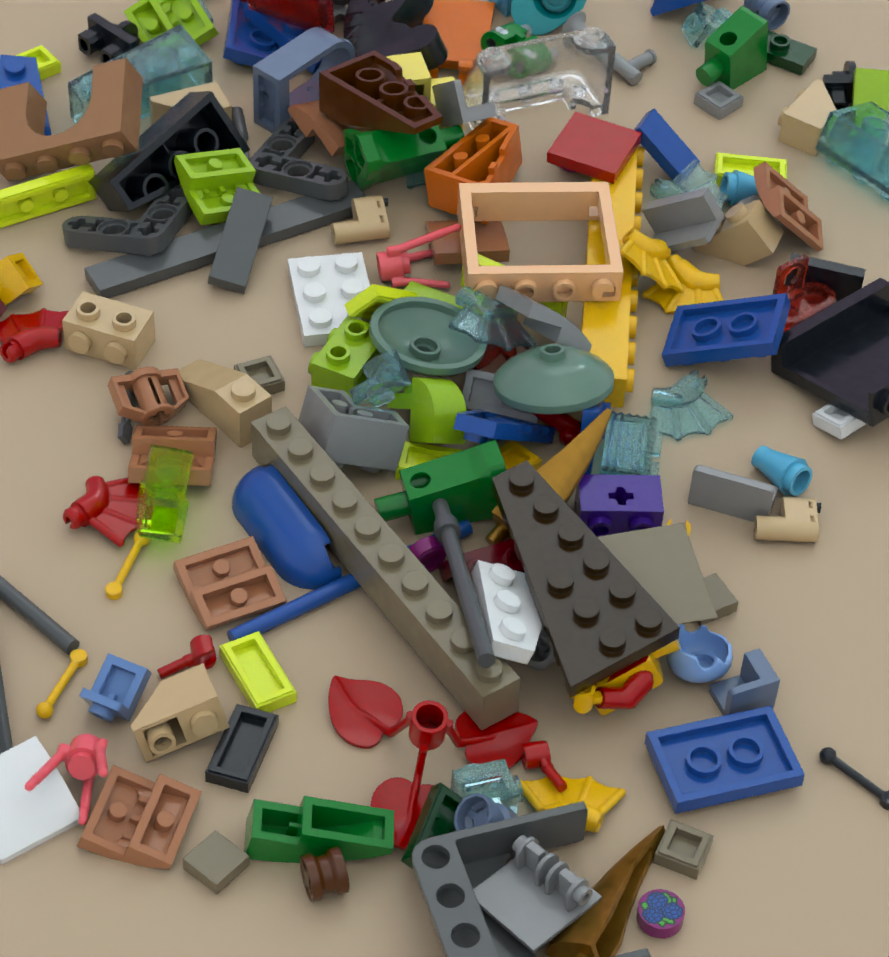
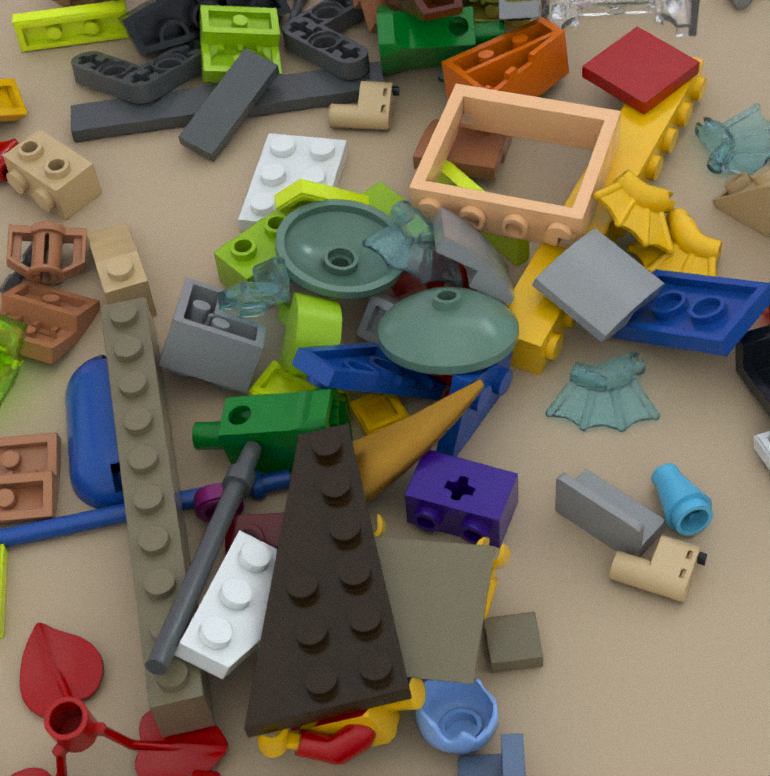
camera: 30 degrees right, 5 degrees up
dark tan tile [234,355,285,395] -> none
coral plant [376,223,461,289] -> none
clear light blue brick [600,410,663,475] -> none
blue tile [634,108,700,186] -> none
light grey panel [642,187,725,252] -> none
none -> light grey slope [532,228,665,342]

